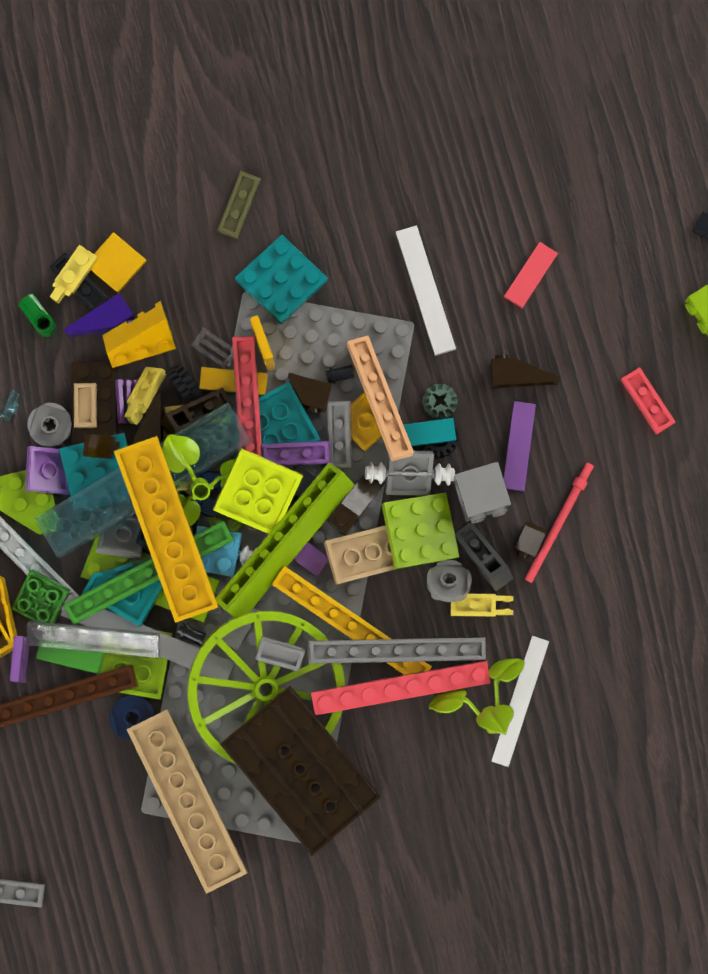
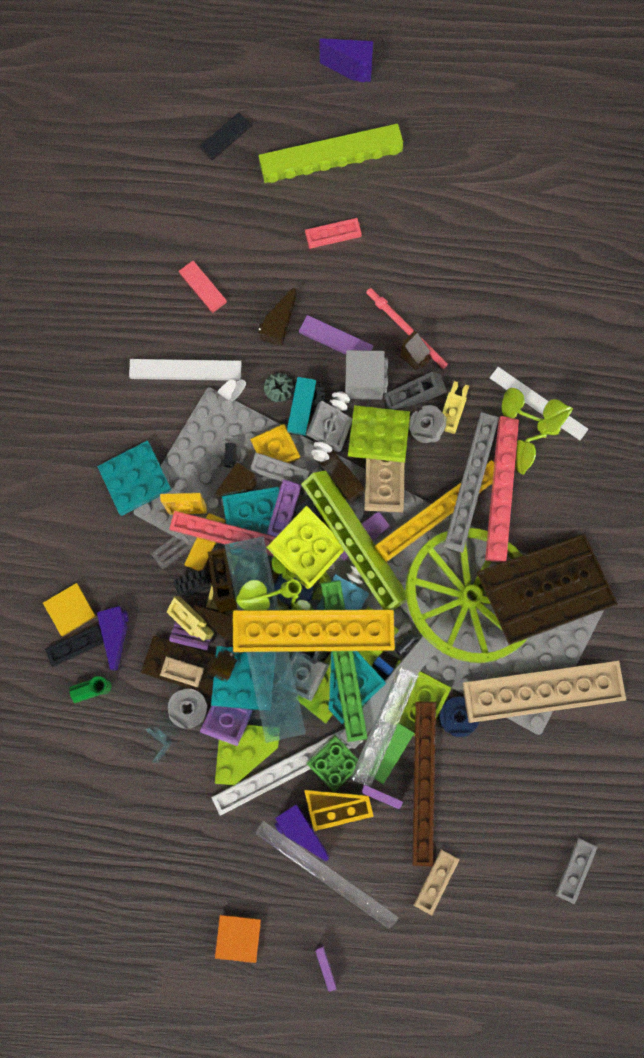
camera: 70 degrees left, 5 degrees down
light yellow hinge [50,245,98,304] -> none
yellow wedge [102,301,176,368] -> none
olive tile [217,171,261,239] -> none
light grey tile [255,637,305,672] -> none
light nougat plate [346,336,414,461] -> none
none -> white helmet [218,379,246,402]
none -> blue tile [374,657,394,676]

